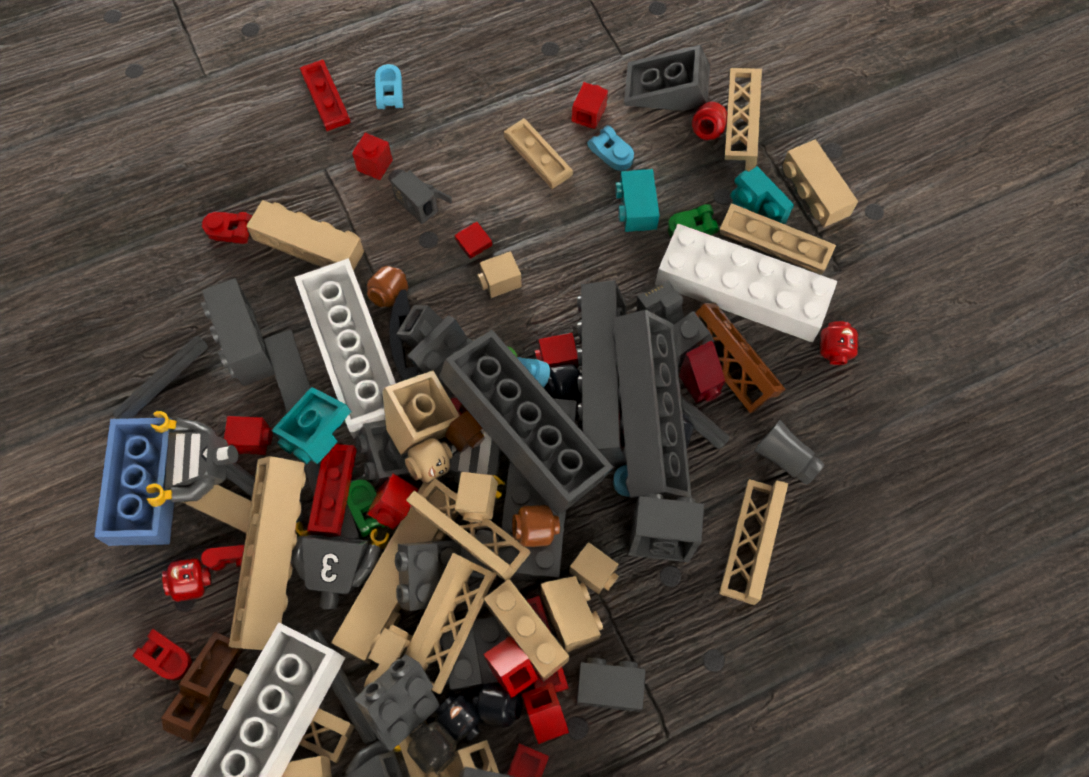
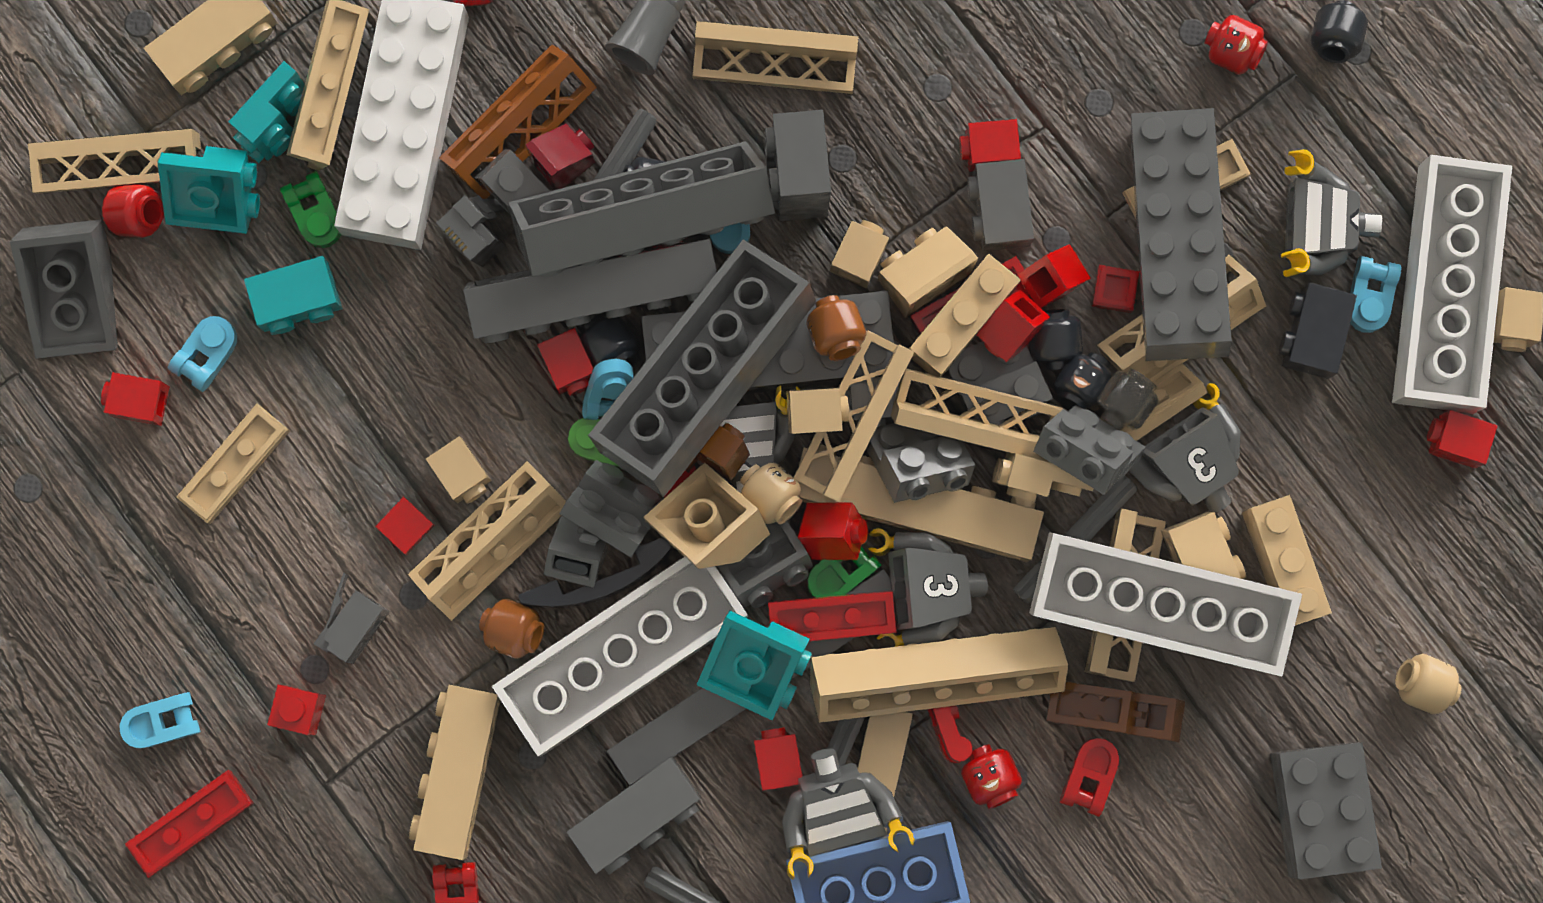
camera: 105 degrees left, 15 degrees up
none -> teal plate [158,146,260,234]
none -> tan fence [408,461,566,621]
none -> red brick [959,119,1021,172]

